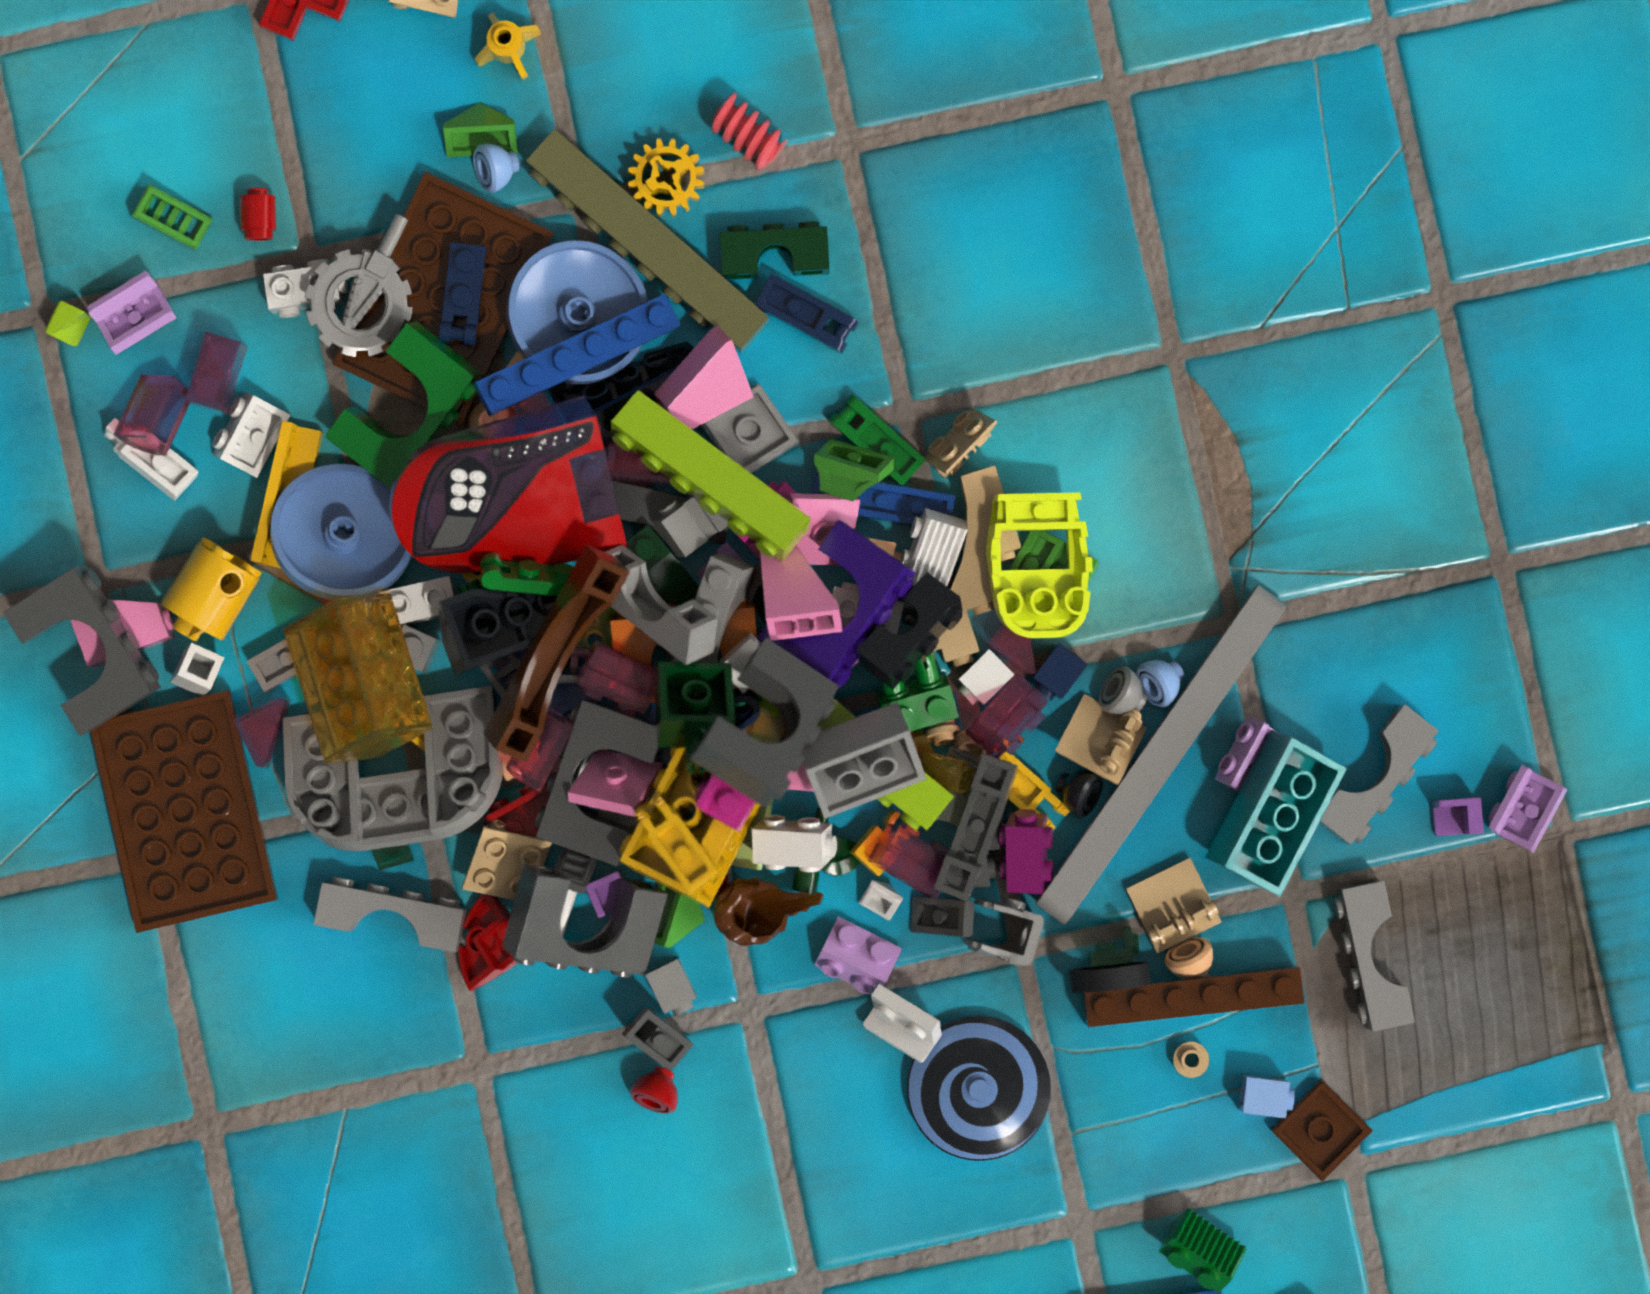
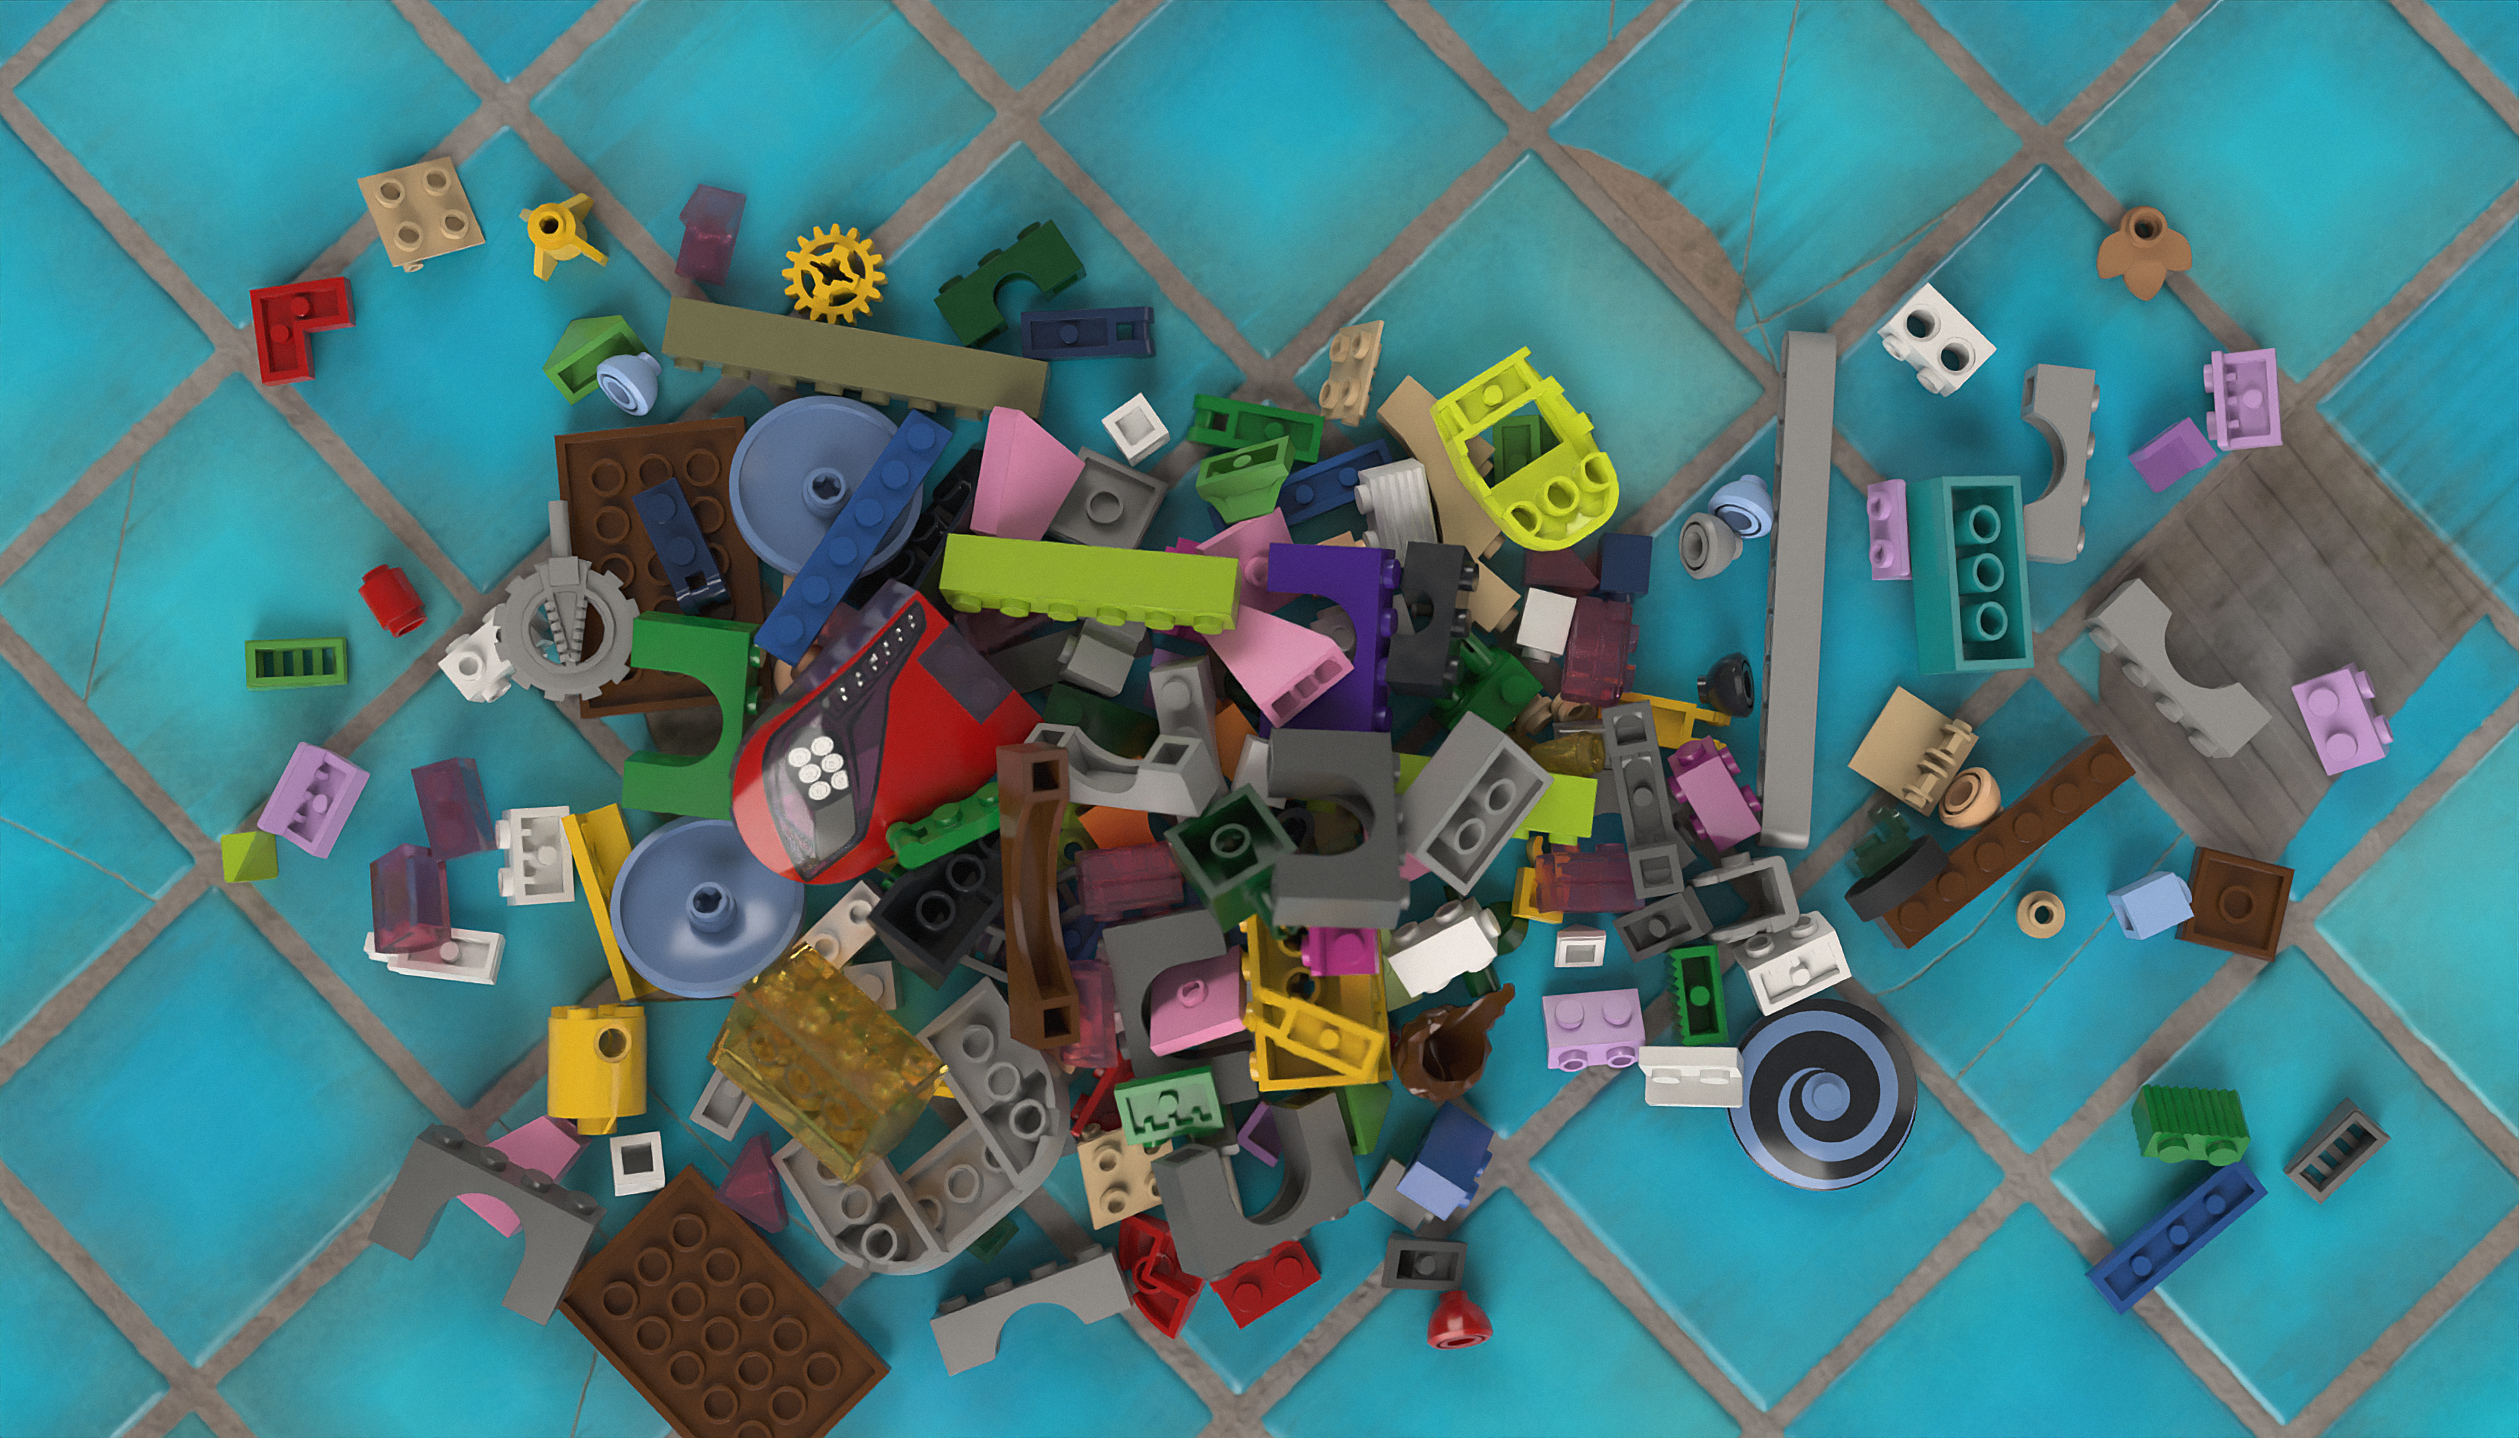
camera: 30 degrees left, 0 degrees up
coral piece [711,92,788,171] -> none
tan hinge [1055,694,1147,786] -> none
none -> clear pink slope [675,184,747,287]
none -> white brick [1102,393,1171,467]
none -> bracket [1114,1065,1227,1147]
none -> red bracket [1209,1239,1322,1330]
none -> blue brick [1396,1100,1495,1221]
none -> green brick [1662,942,1729,1047]
none -> white bracket [1732,911,1852,1016]
none -> white brick [1877,283,1997,397]
none -> medium nougat plate [2096,206,2192,301]
none -> lavender bracket [2291,662,2394,776]

